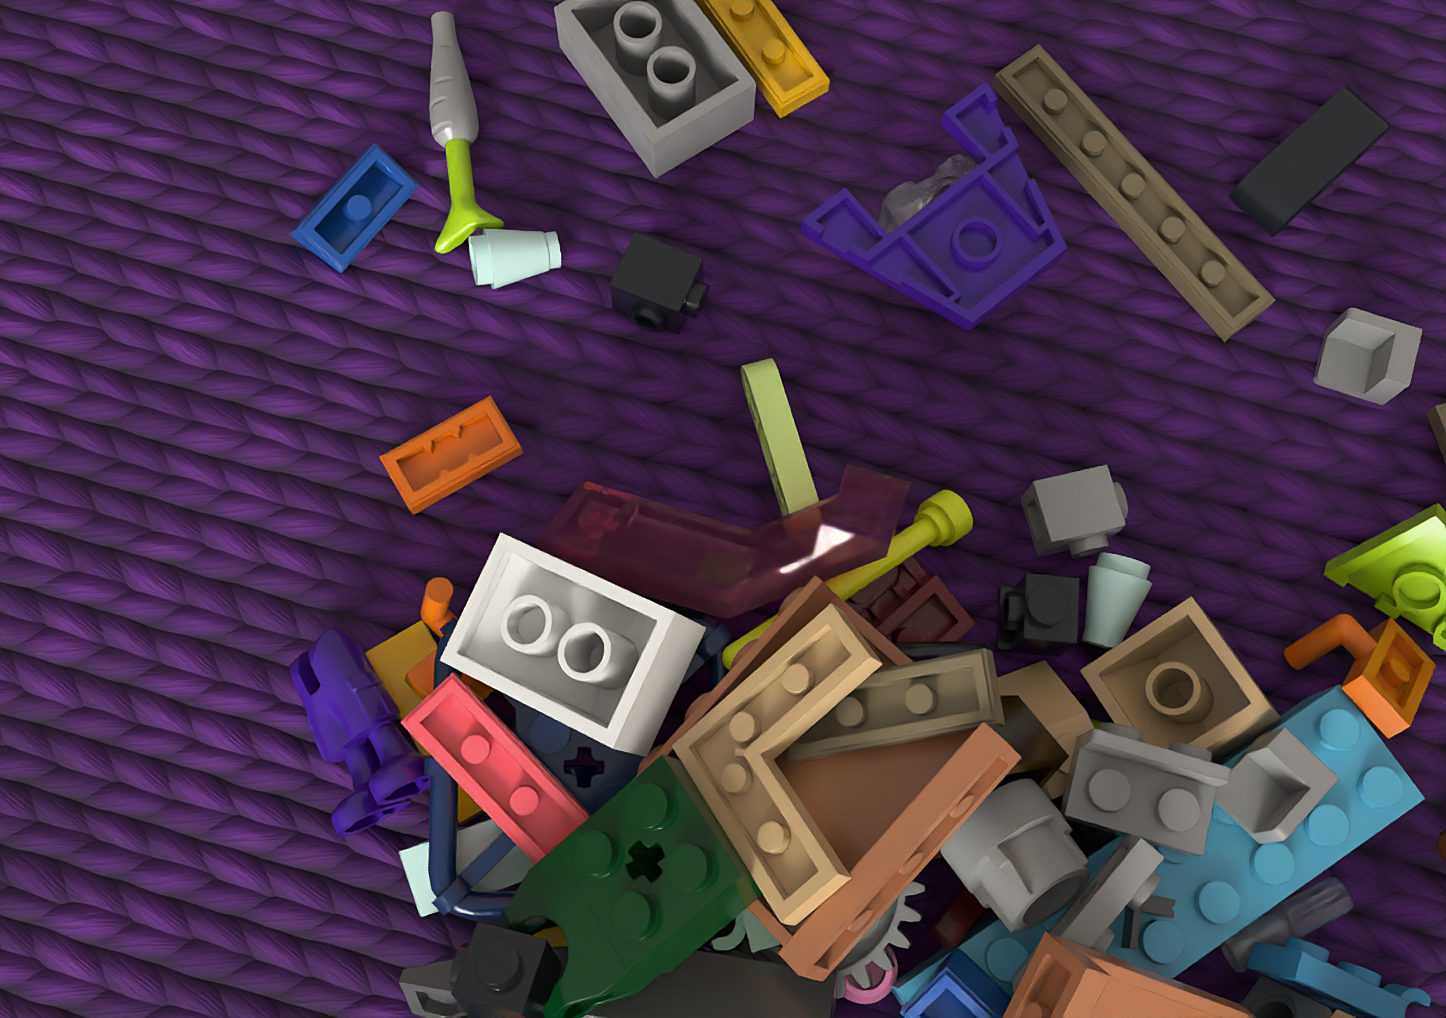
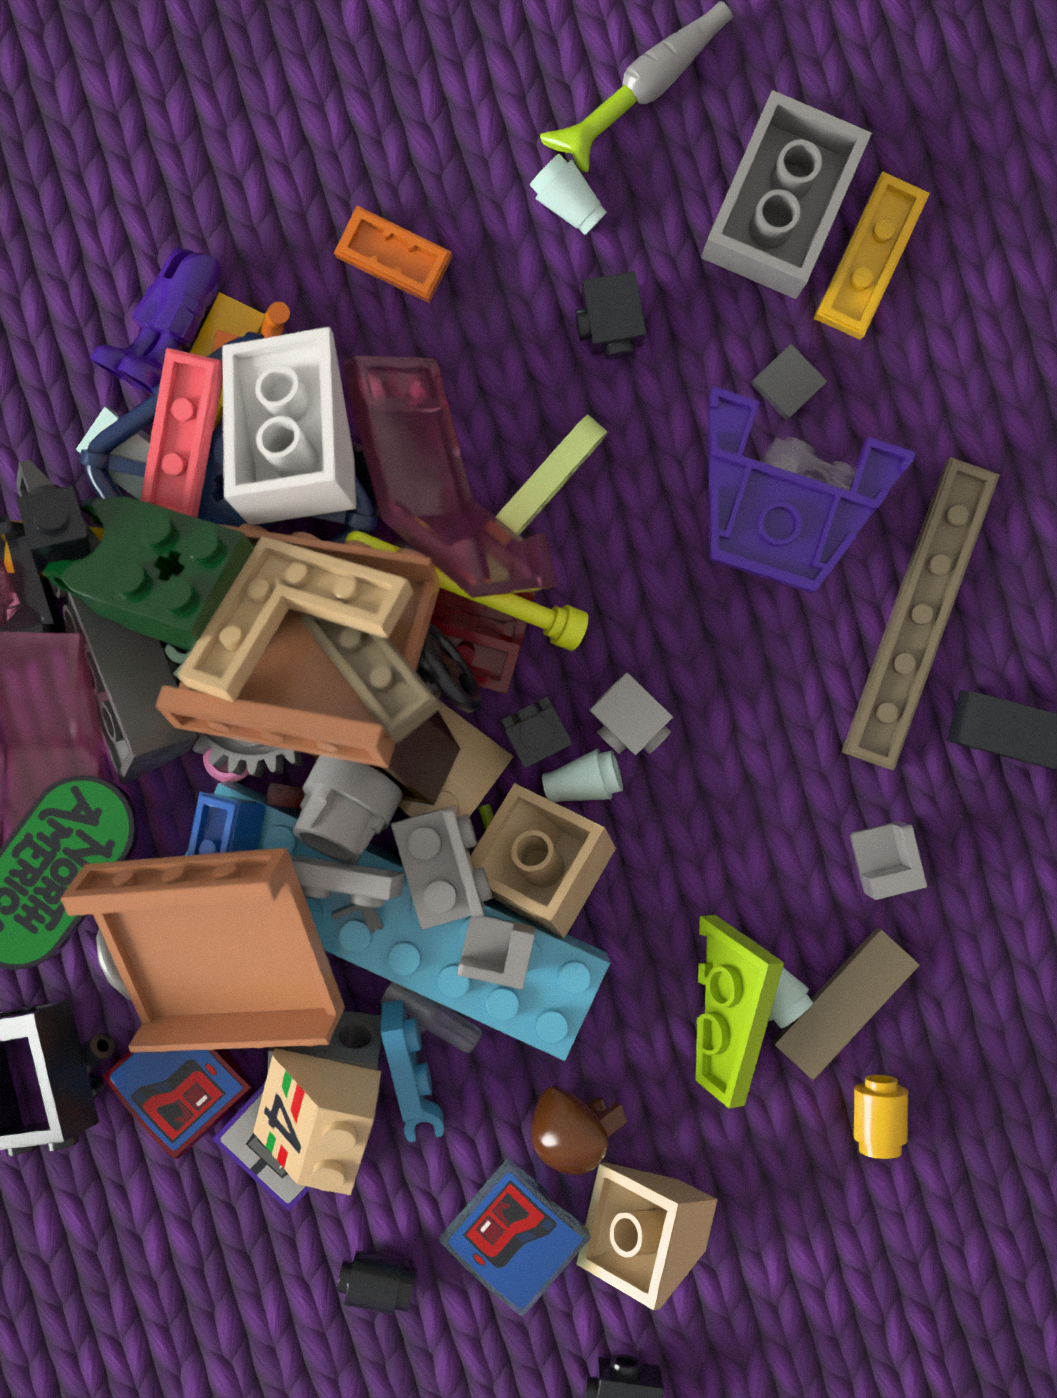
camera: 60 degrees right, 15 degrees up
blue slope [289,142,420,273] -> none
orange plate [1284,614,1436,739] -> none
none -> dark grey tile [751,344,827,421]

